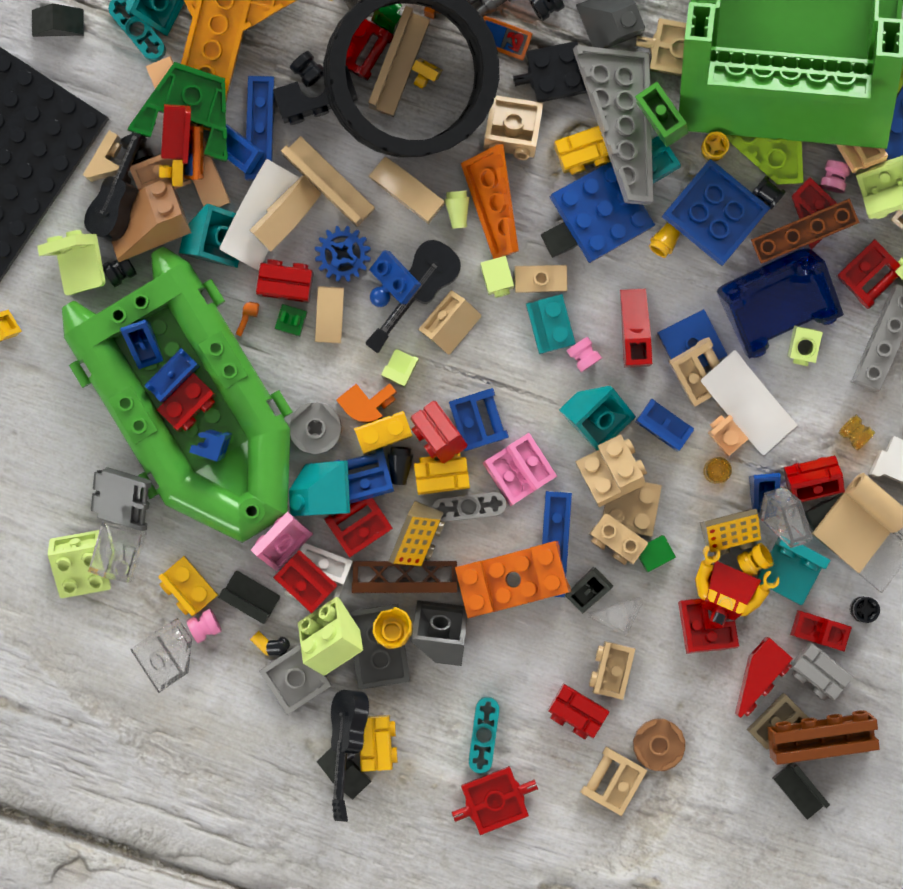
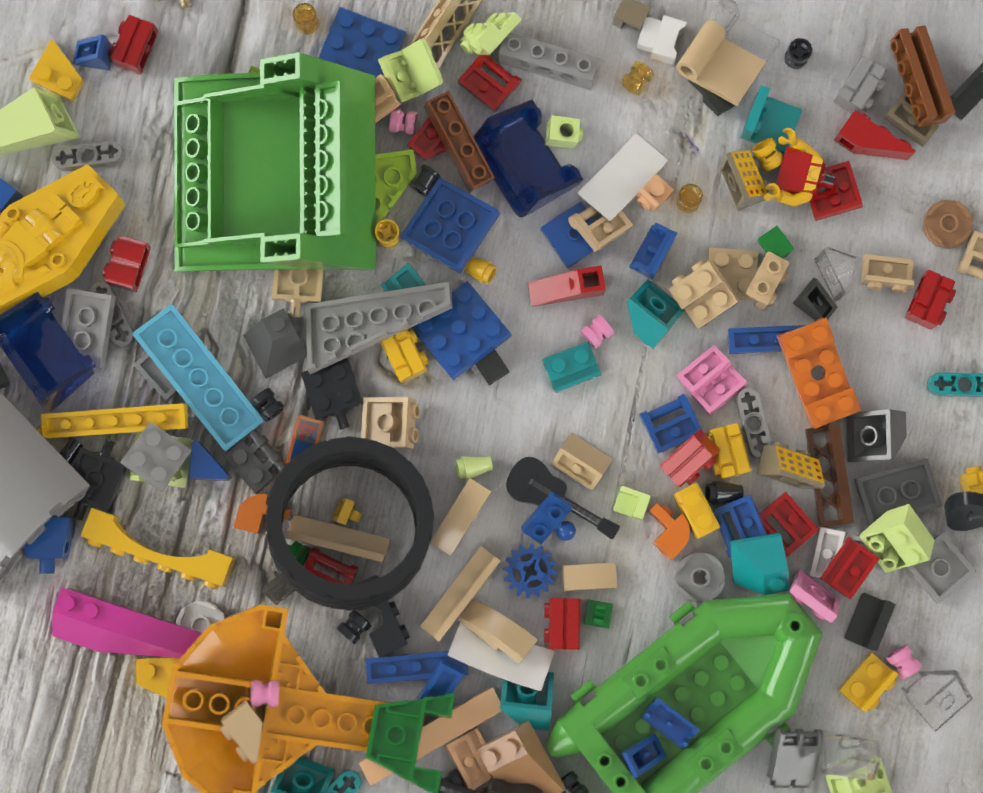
camera: 100 degrees left, 5 degrees down
red bracket [157,373,217,432] -> none
yellow tile [159,159,183,187] -> none
red panel [161,104,191,164] -> none
orange slope [184,127,204,180] -> none
blue hinge [189,429,232,461] -> none
orange hand [235,302,259,336] -> none
black arm [250,631,290,656] -> none
yellow hair [373,607,413,649] -> none
orange wing [460,144,519,259] -> none
yellowish green brick [480,256,514,298] -> none
tan plate [515,265,567,293] -> none
bright green hinge [635,82,688,147] -> none
blue slope [749,473,781,516] -> none
clear slope [759,486,813,548] -> none
red brick [784,455,845,504] -> none
red slope [790,610,852,652] -> none

